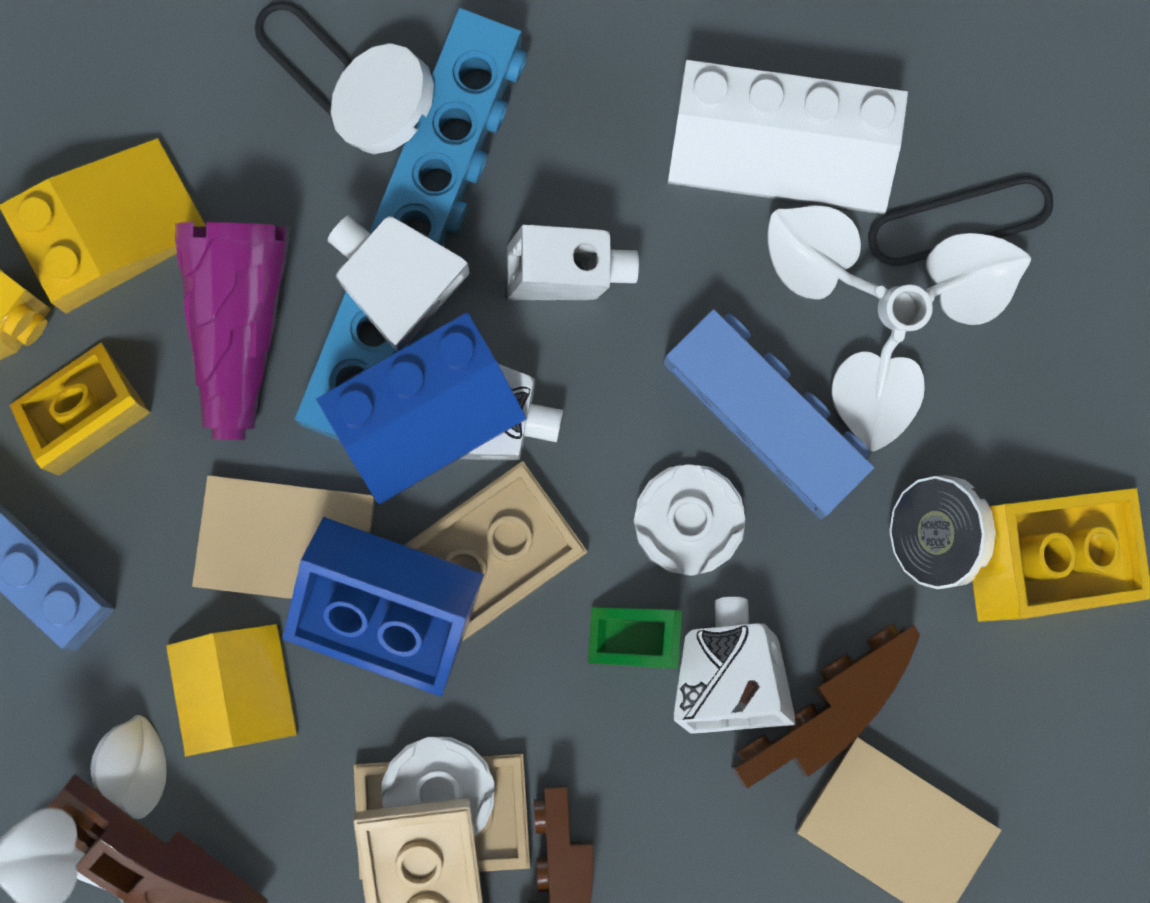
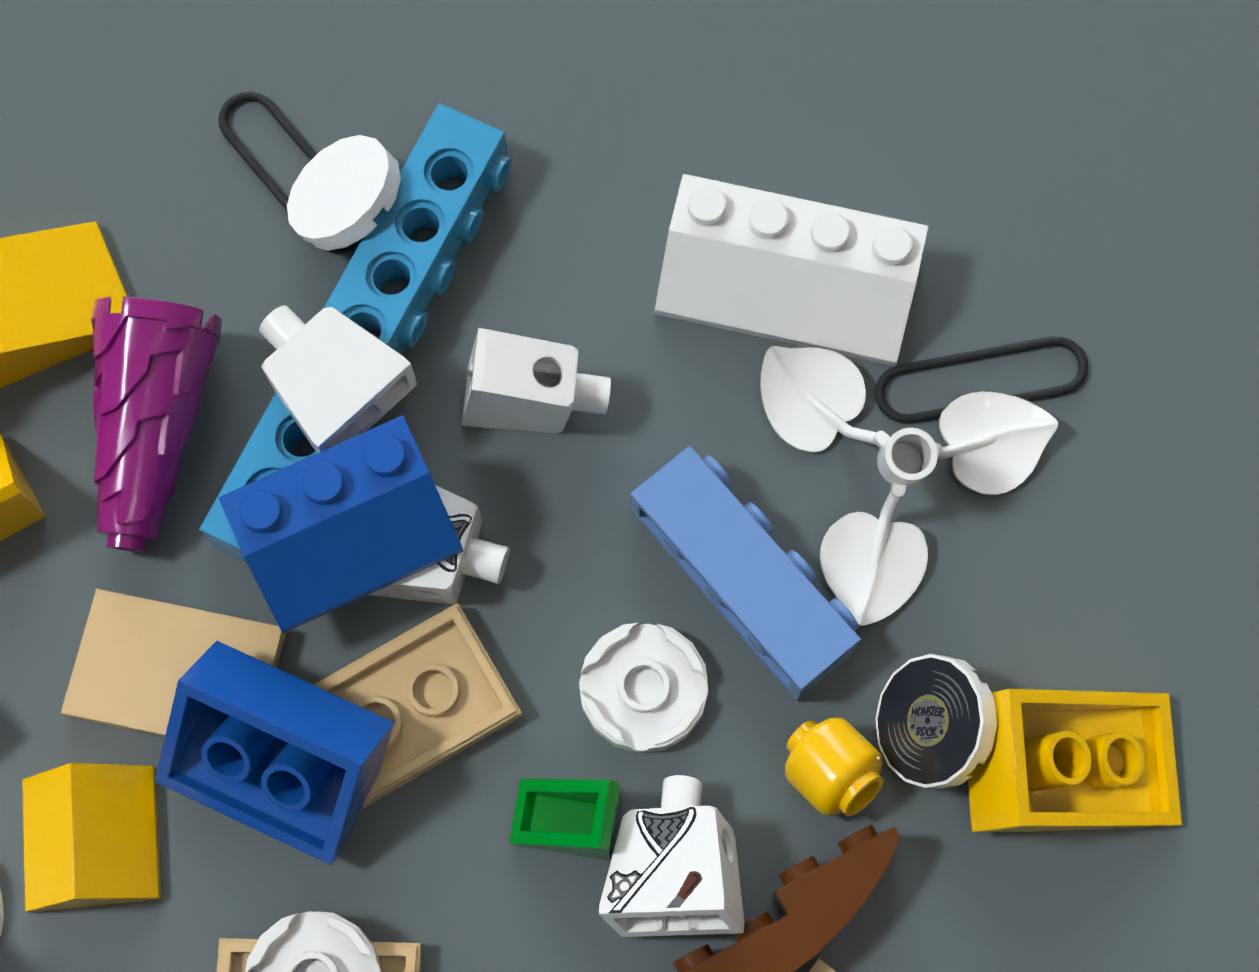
camera: 10 degrees right, 10 degrees down
none -> yellow head [785,717,884,817]

